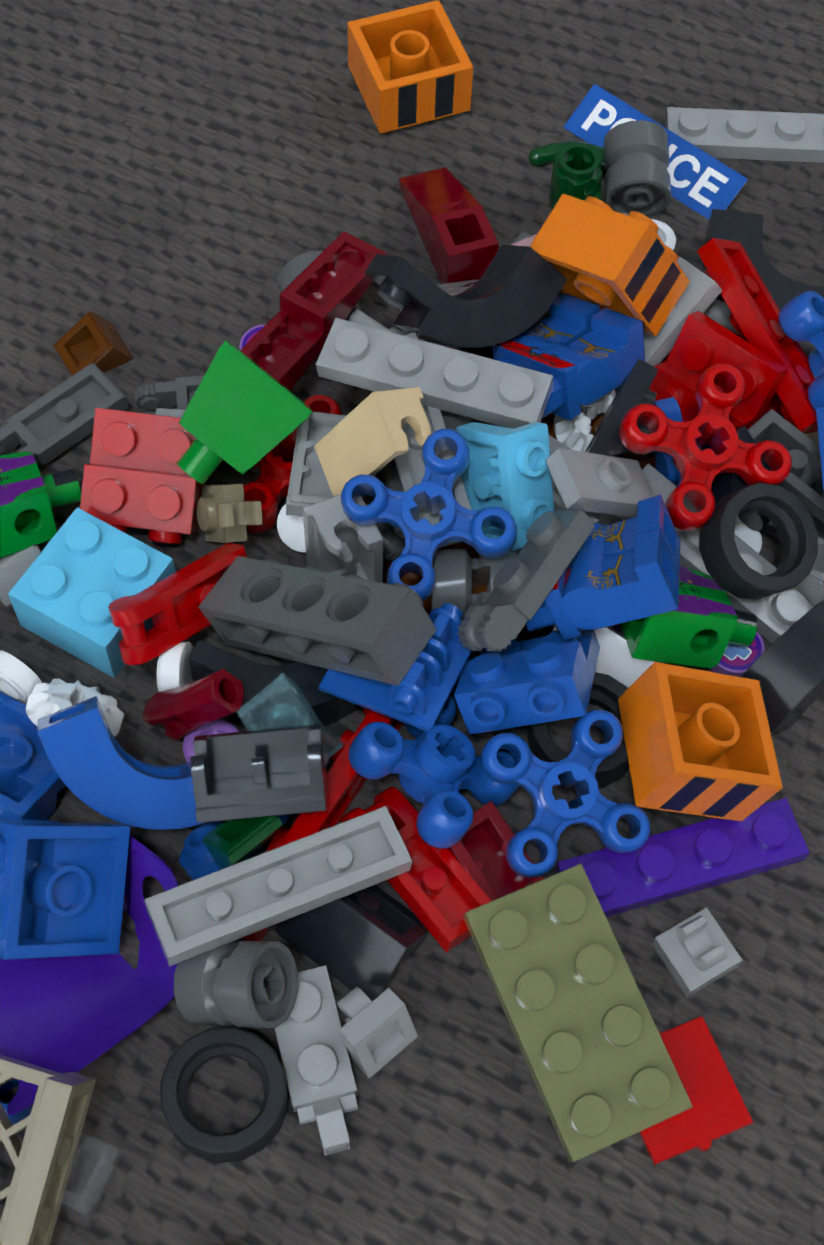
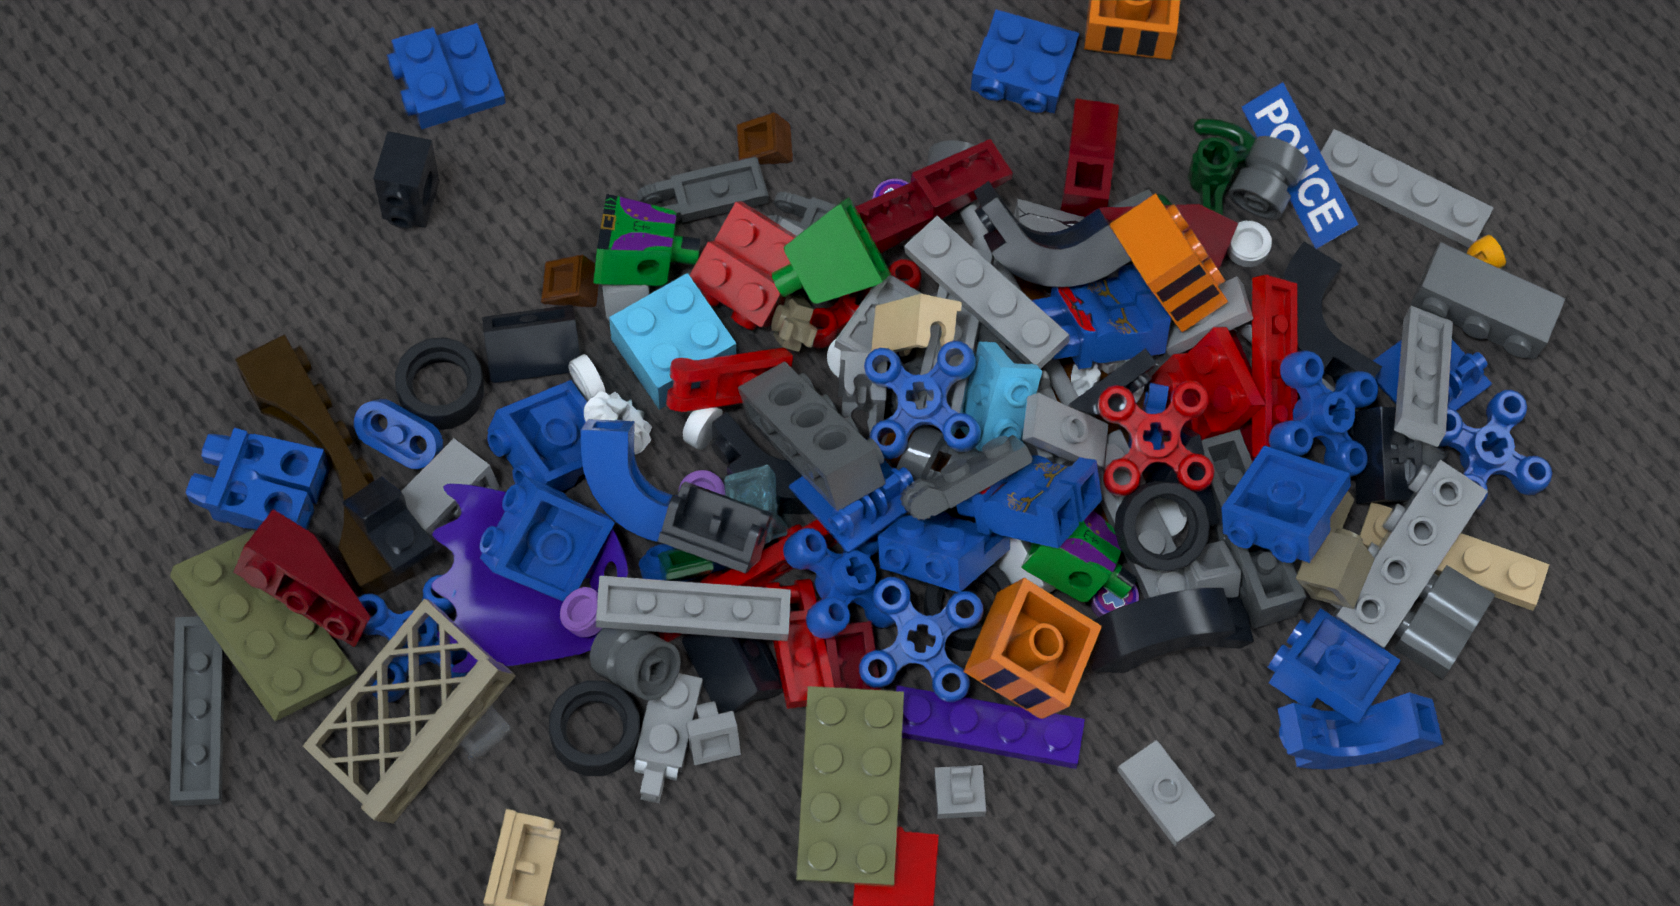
camera: 25 degrees right, 5 degrees up
dark red bar [142,669,244,741] -> none
none -> medium lavender tile [560,587,602,637]
none -> blue plate [970,10,1079,114]

